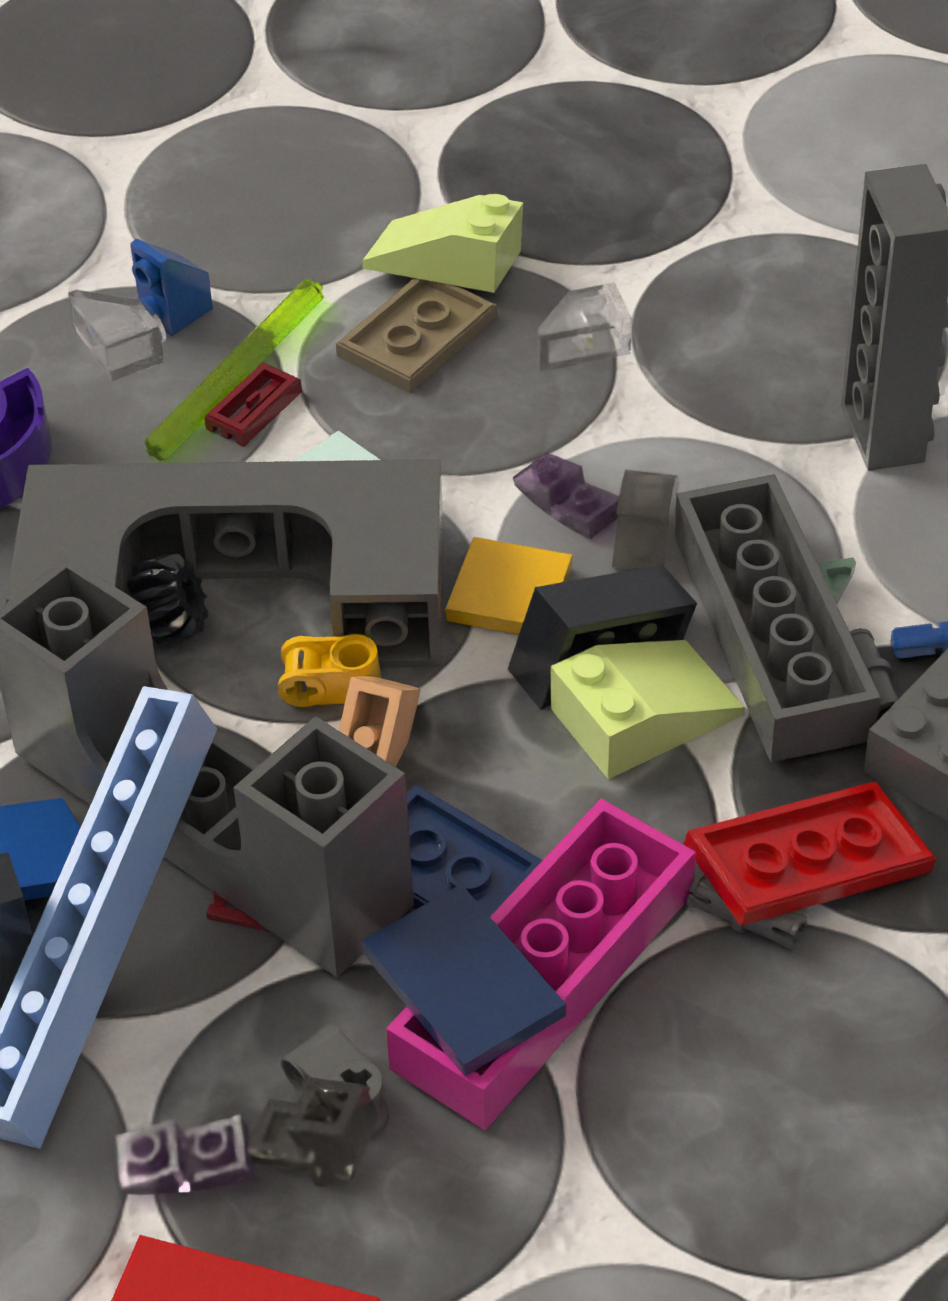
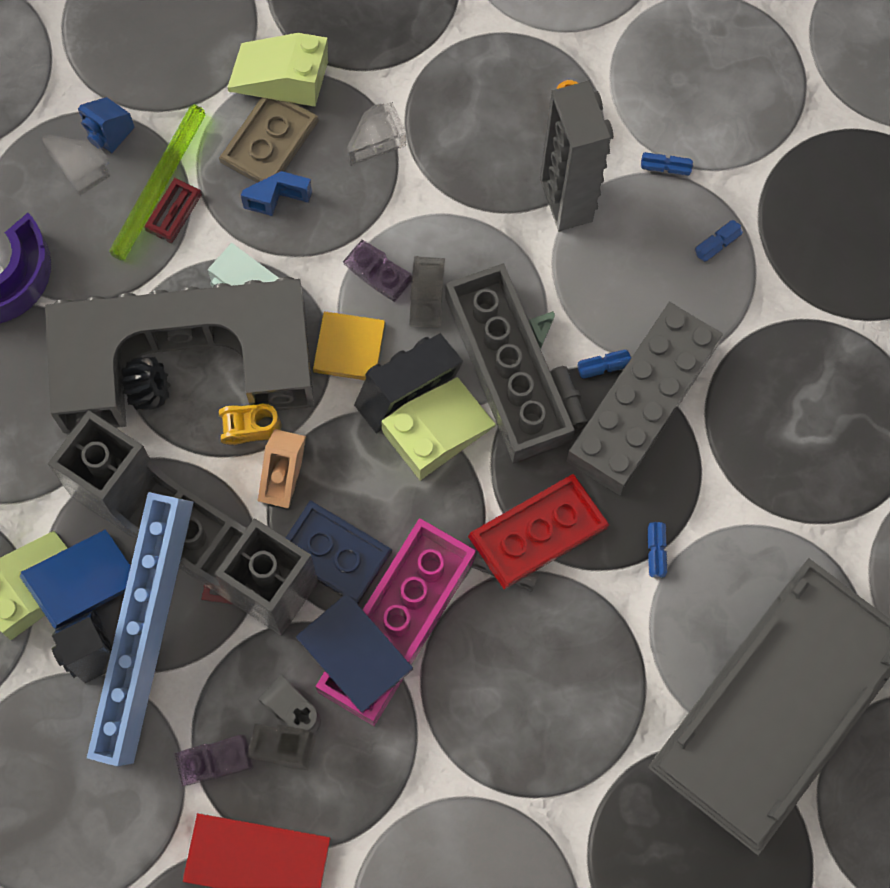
camera: 10 degrees left, 25 degrees up
none -> blue slope [241,171,312,216]

